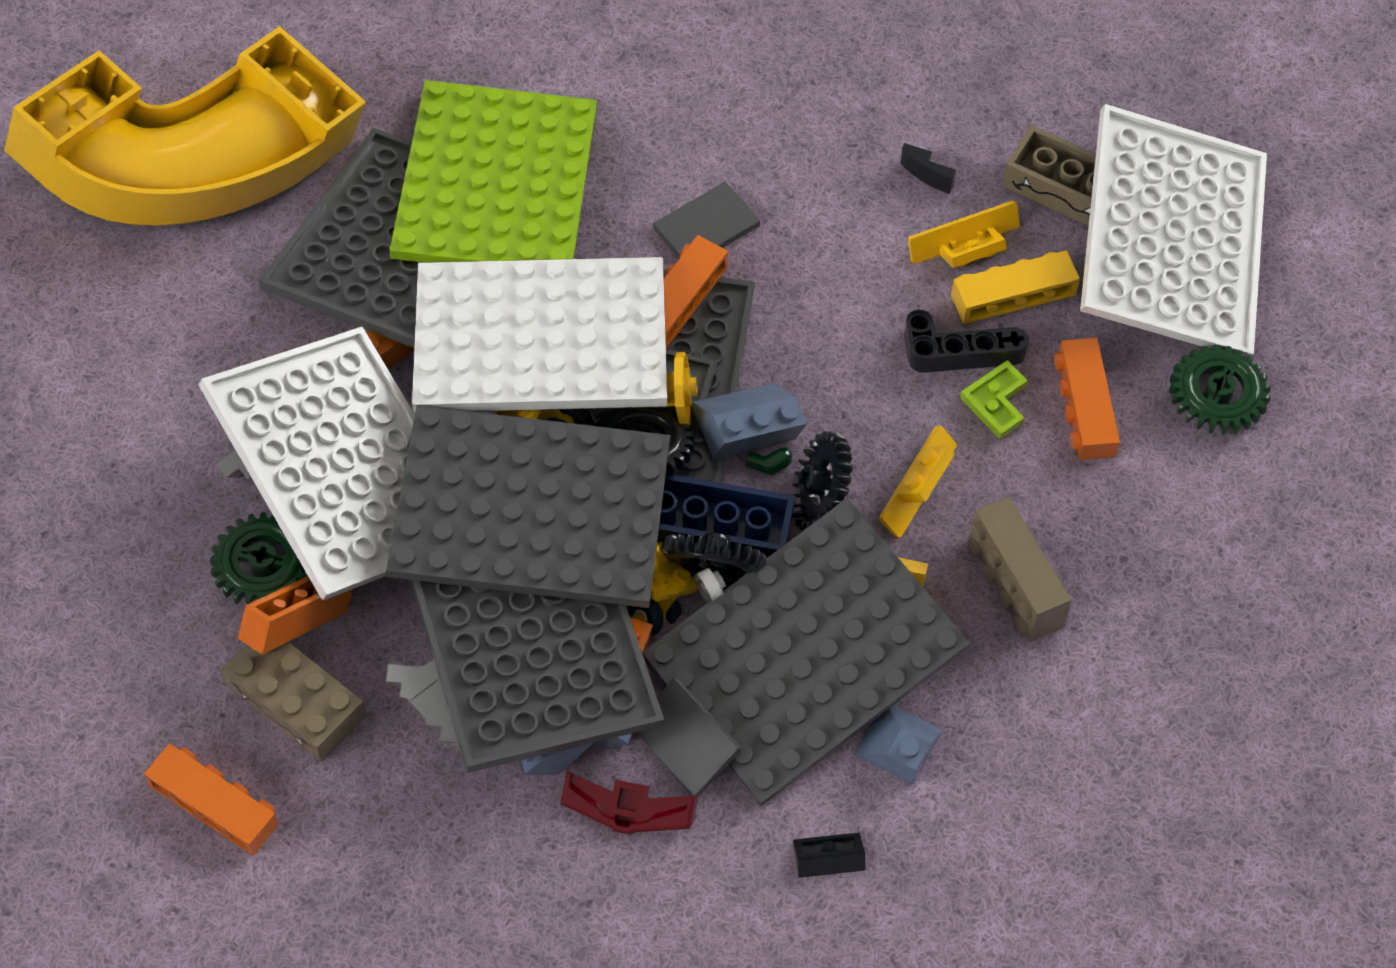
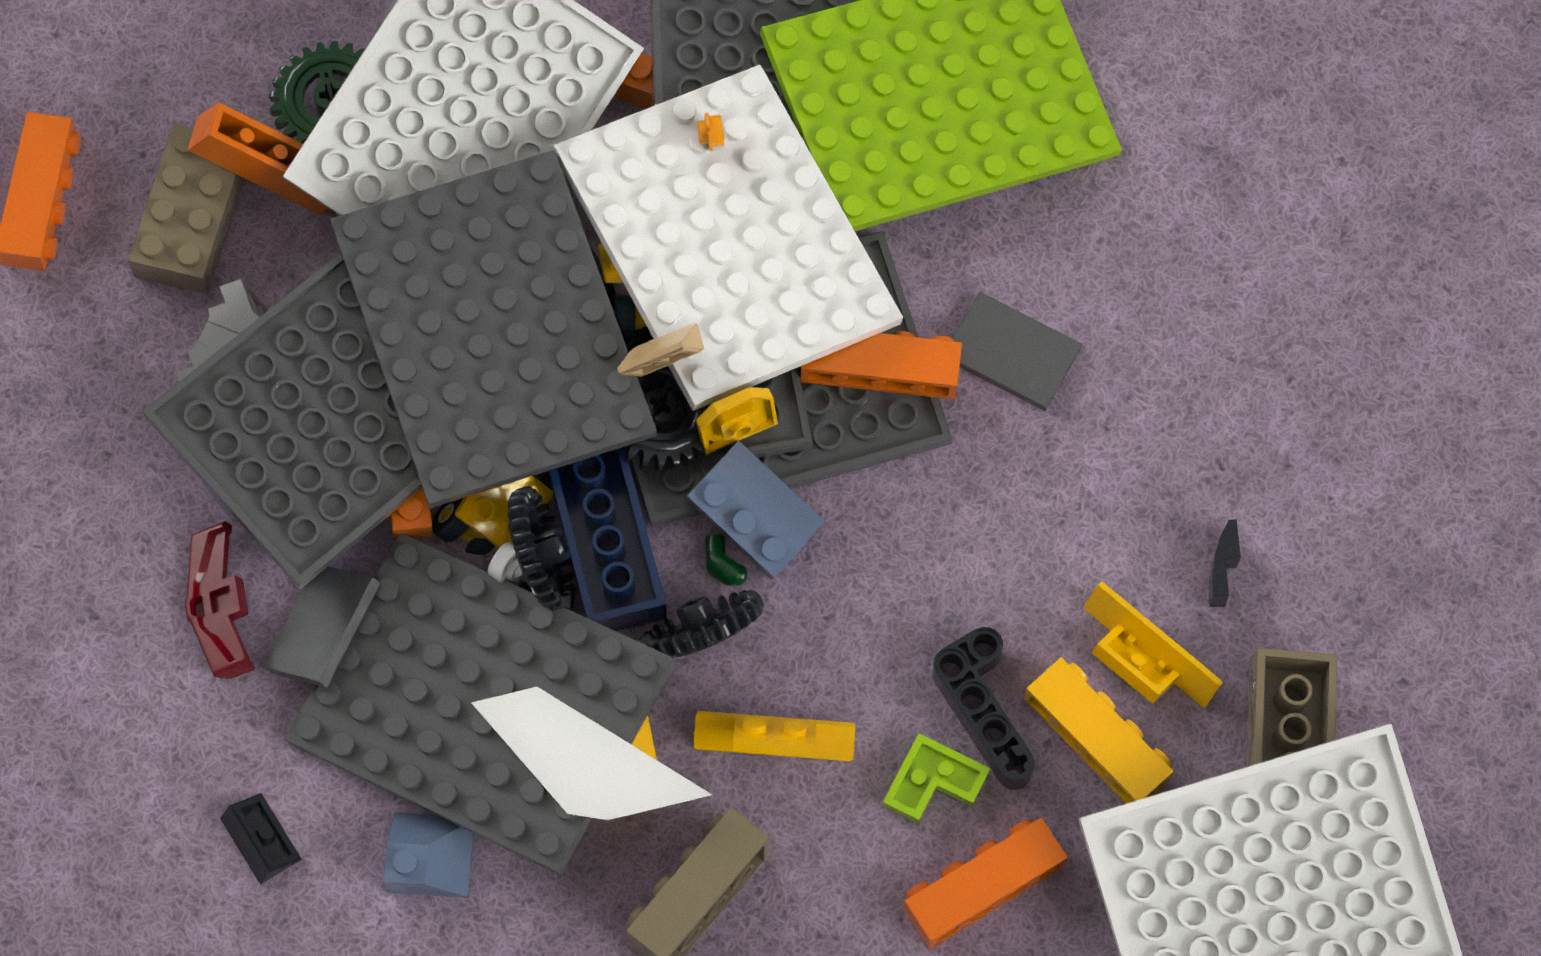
camera: 65 degrees right, 10 degrees up
none -> white sticker [472,687,712,820]
none -> tan slope [617,323,704,377]
none -> light orange plate [697,113,724,151]

